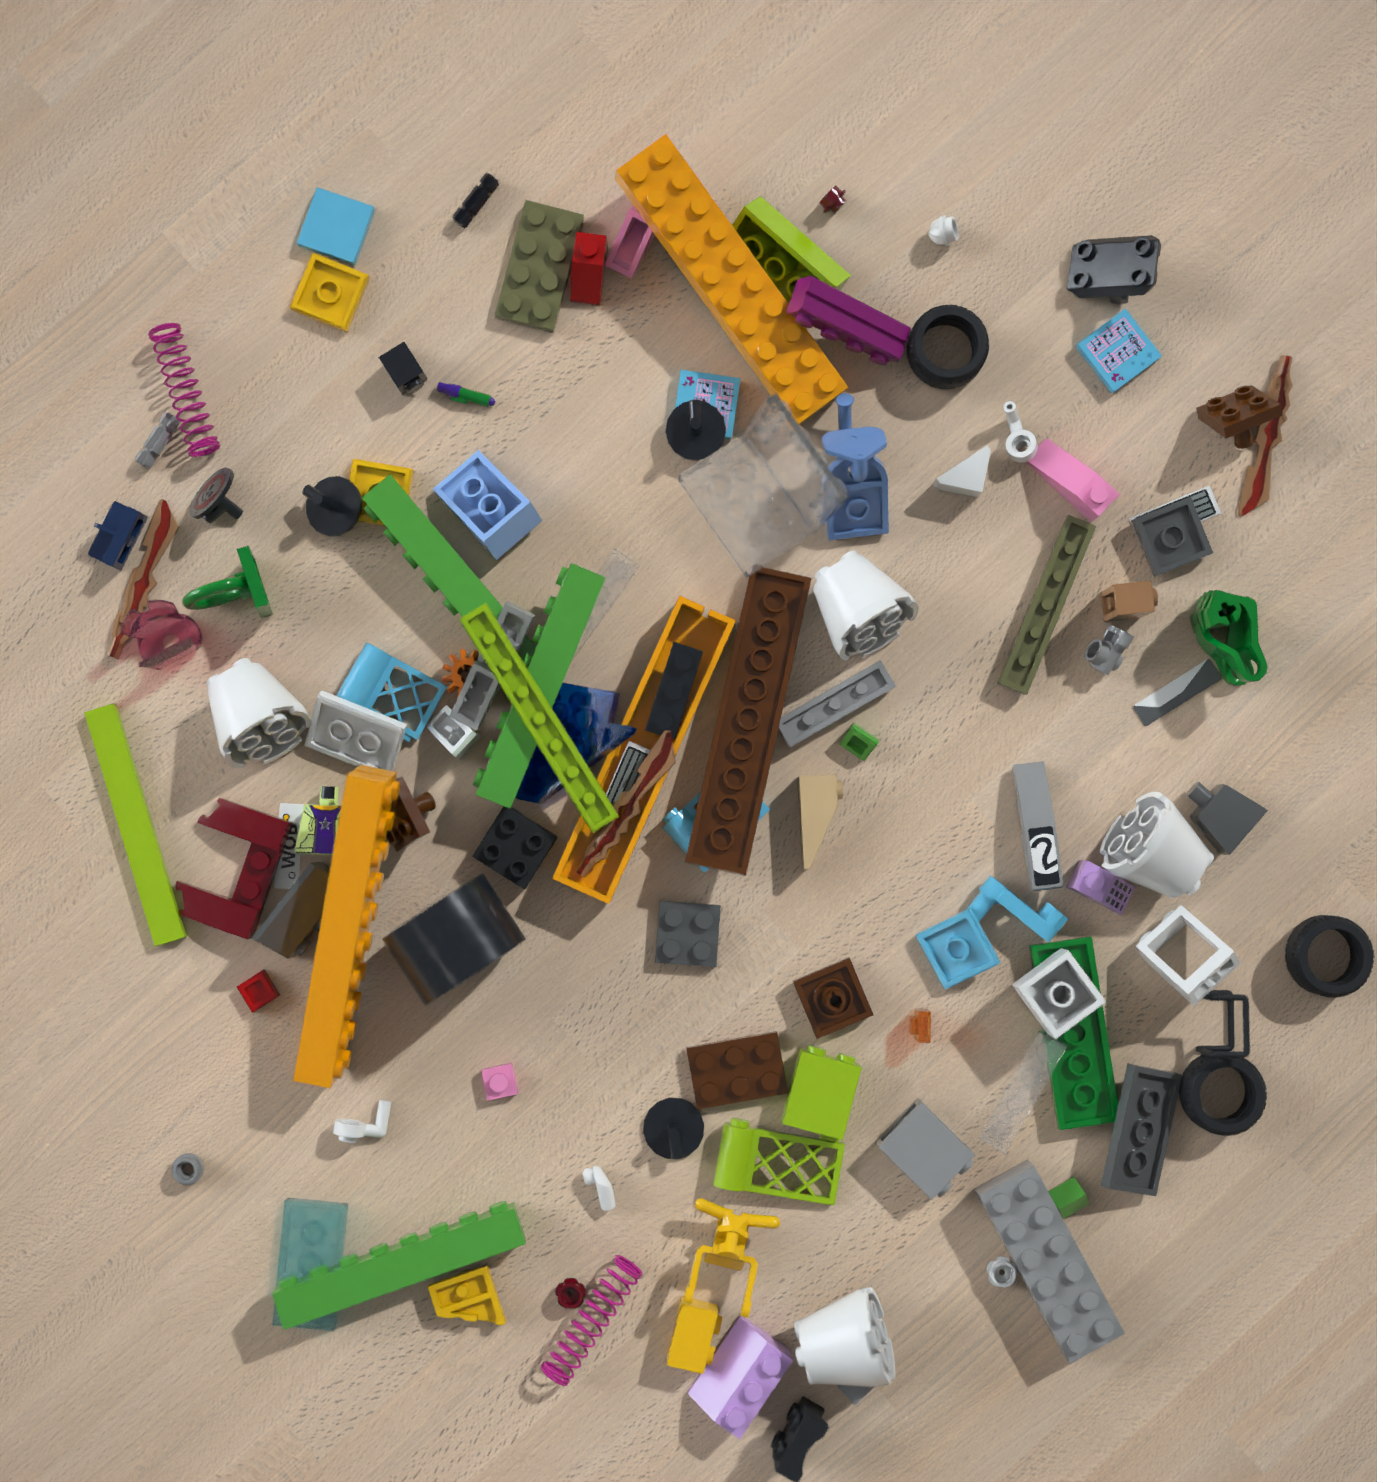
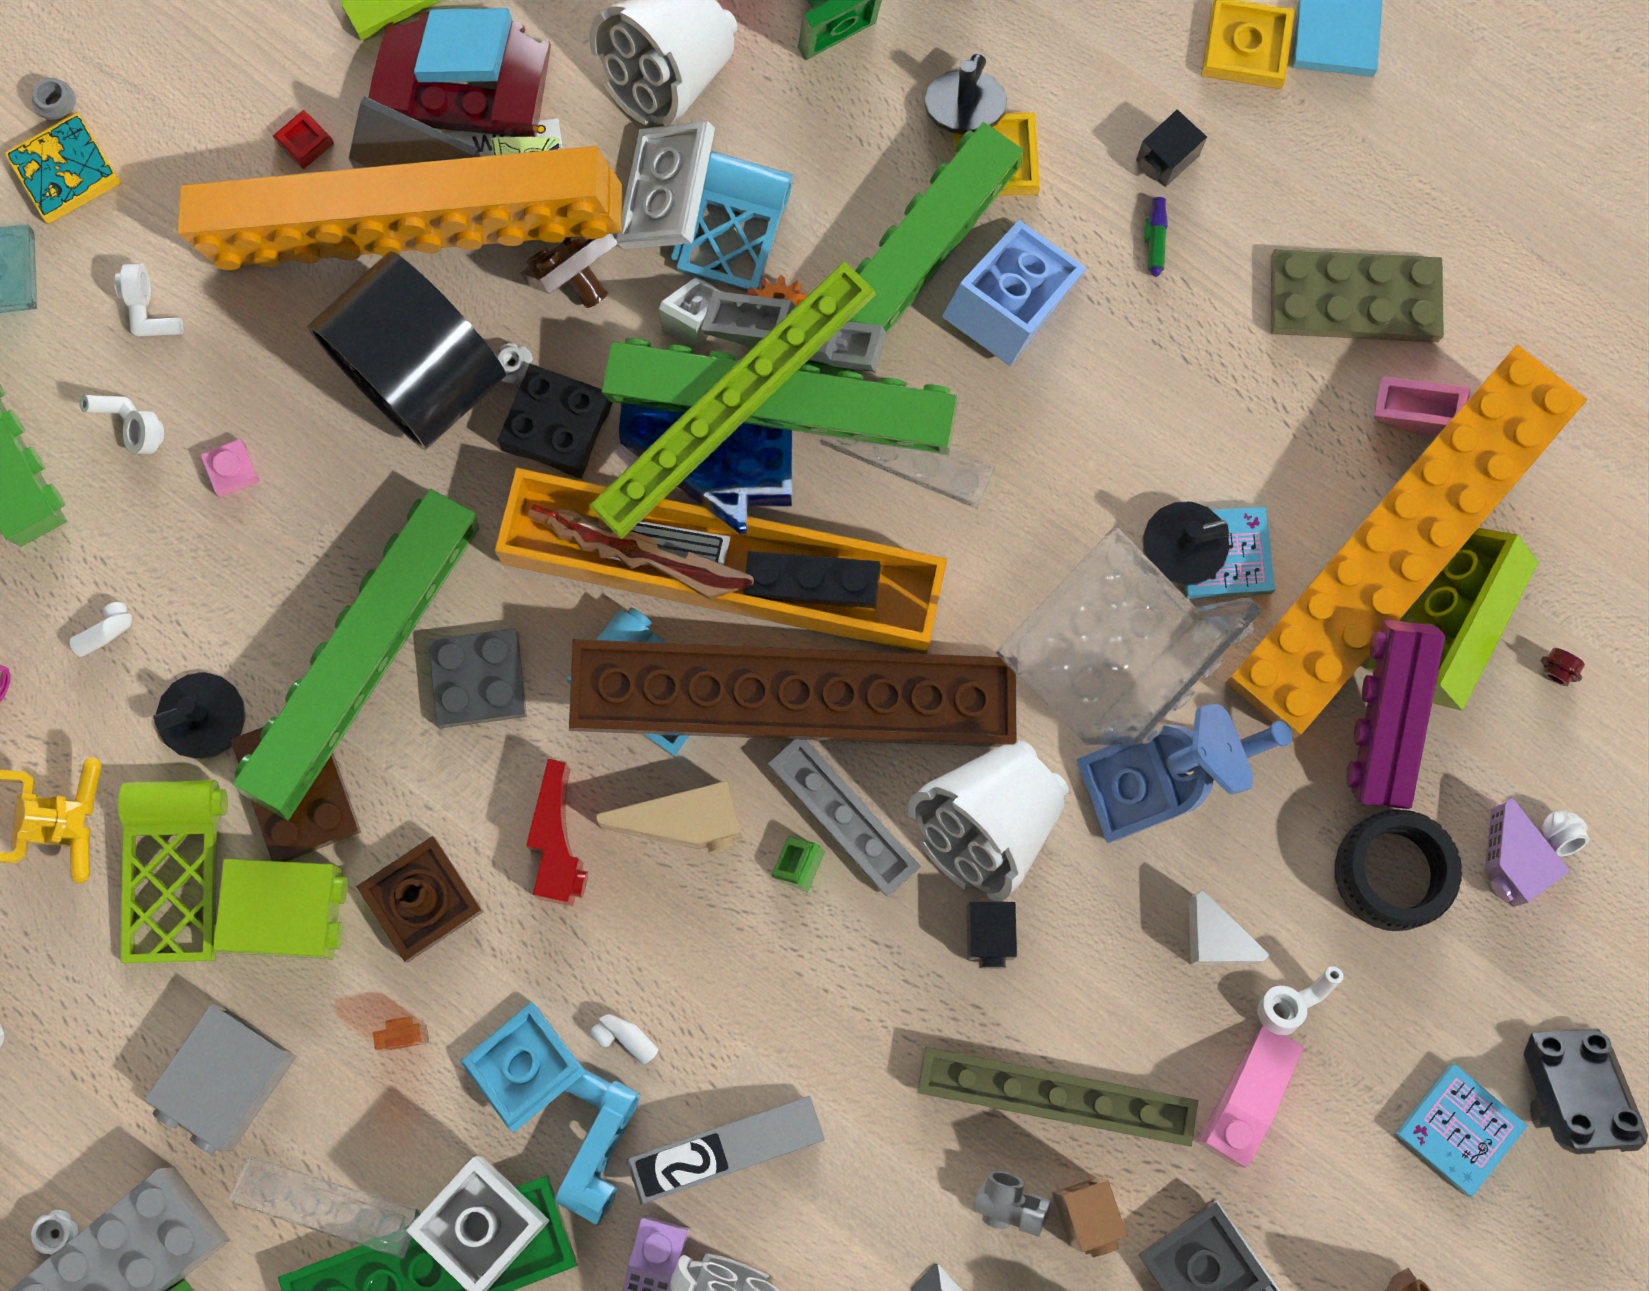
camera: 80 degrees right, 10 degrees down
black axle [452,173,499,228] -> none
red slope [570,232,608,306] -> none
none -> tile [4,112,122,224]
none -> white plate [80,395,164,454]
none -> bright green brick [233,488,480,821]
none -> medium azure tile [414,8,512,82]
none -> white plate [495,343,533,384]
none -> red slope [526,759,588,907]
none -> white arm [591,1014,659,1065]
none -> black brick [967,902,1017,969]
none -> lavender slope [1485,797,1570,907]

